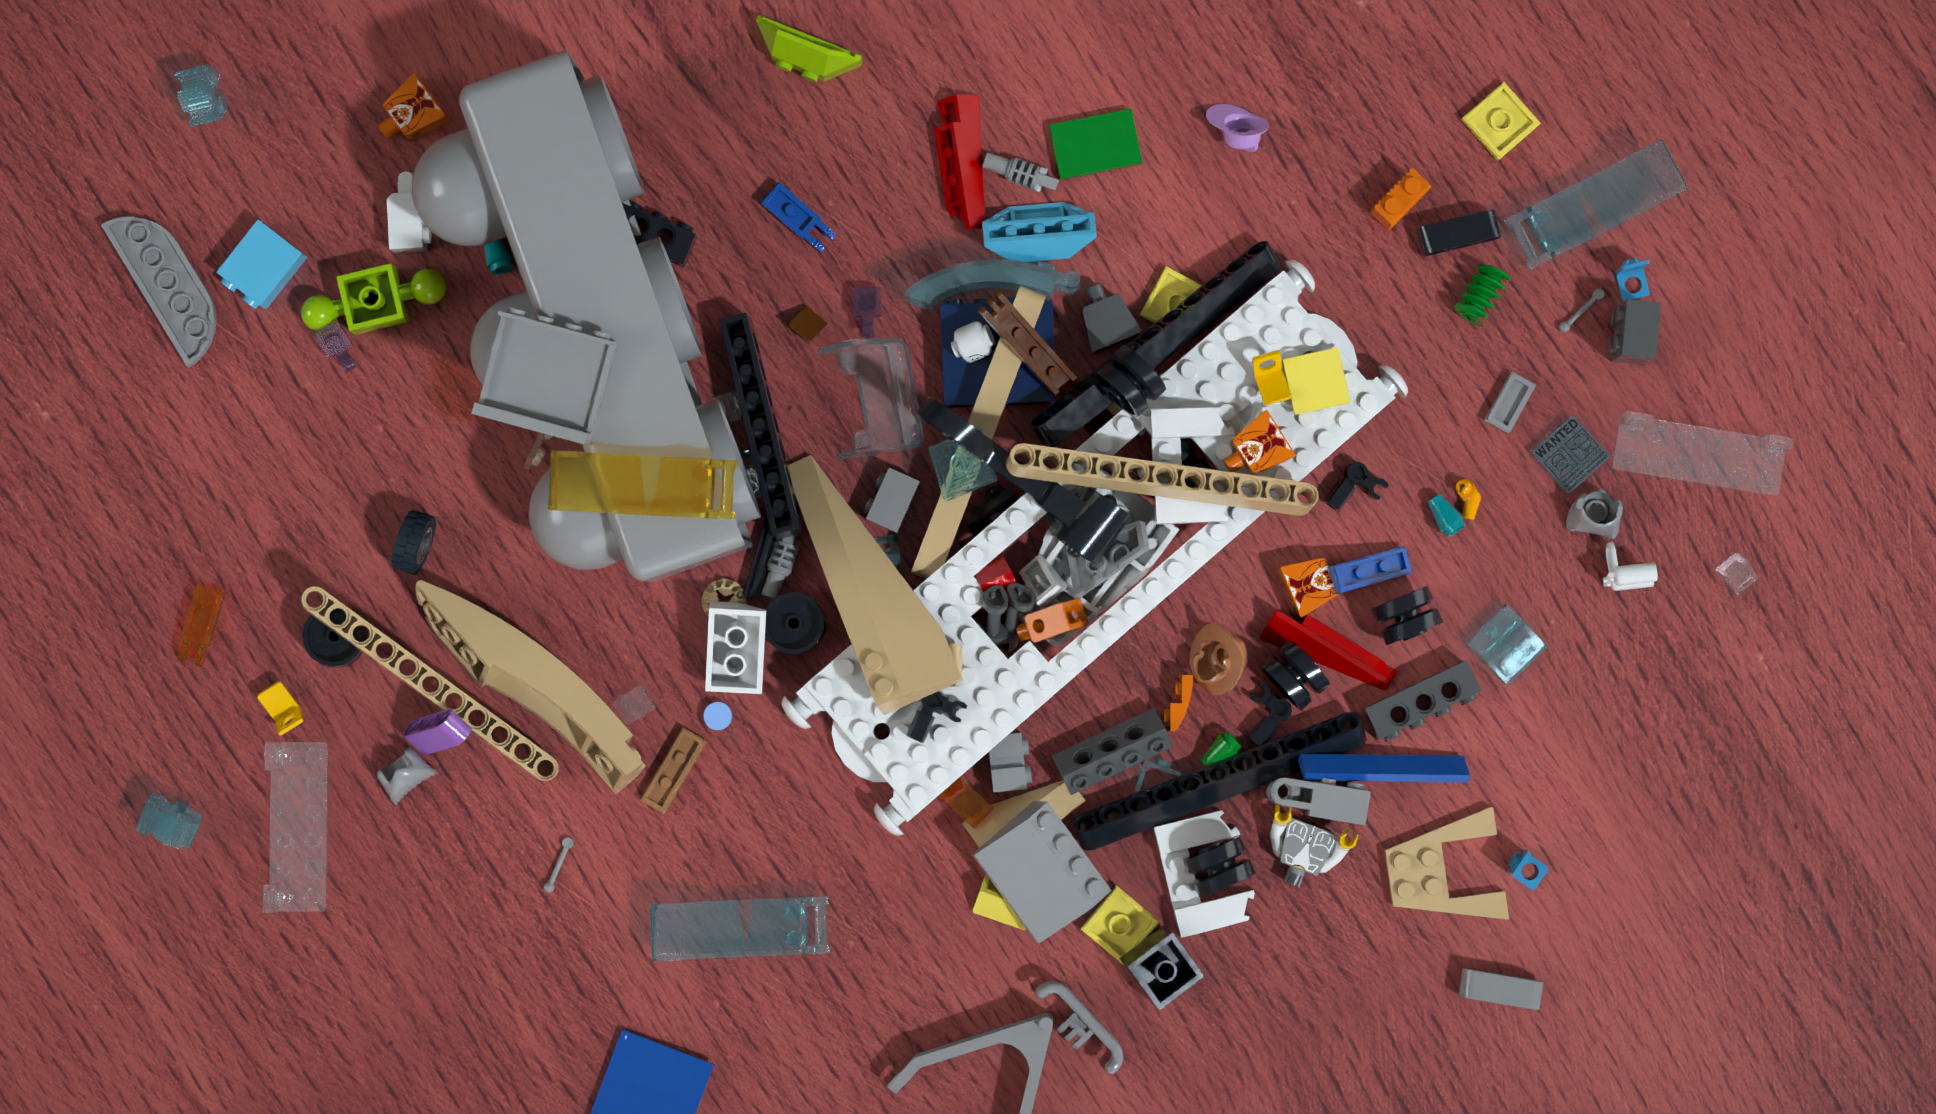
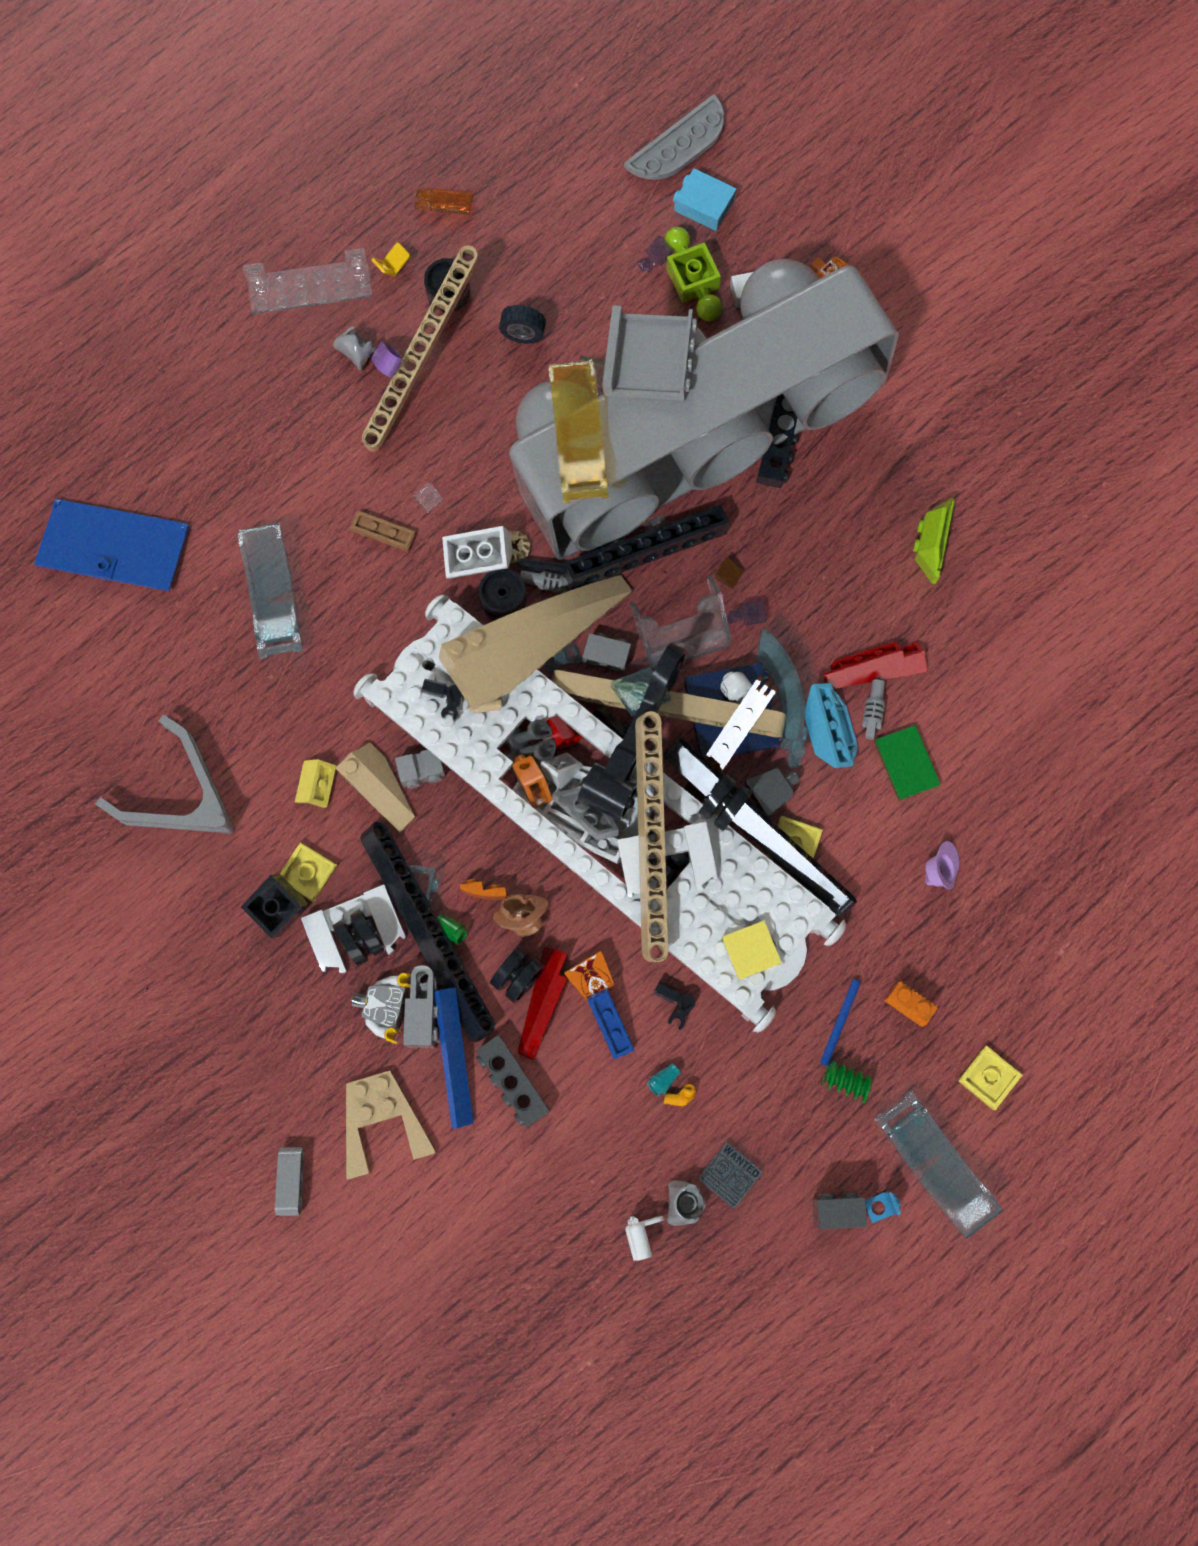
camera: 80 degrees right, 10 degrees down
clear light blue brick [135,793,203,850] -> none
clear light blue brick [174,64,229,127] -> none
tan slope [415,580,646,794] -> none
light grey hinge [543,837,574,893] -> none
light blue tile [704,702,732,730] -> none
blue hinge [760,182,836,253] -> none
clear orange hinge [938,777,993,829] -> none
light grey slope [972,801,1112,943] -> none
light grey piece [1036,980,1124,1074] -> none
dark grey brick [1052,708,1173,795] -> none
orange torso [1223,410,1296,475] -> none
black bar [1247,682,1292,746] -> none
yellow bracket [1252,350,1291,406] -> none
black wheel [1371,585,1443,645] -> none
black beam [1416,210,1501,256] -> none
clear light blue slope [1466,604,1548,686] -> none
light grey tile [1484,372,1536,434] -> none
dark azure bracket [1506,849,1549,890] -> none
light grey hinge [1559,289,1604,333] -> none
clear bracket [1612,411,1794,496] -> none
clear slope [1716,553,1759,596] -> none
none -> blue bar [820,979,861,1066]

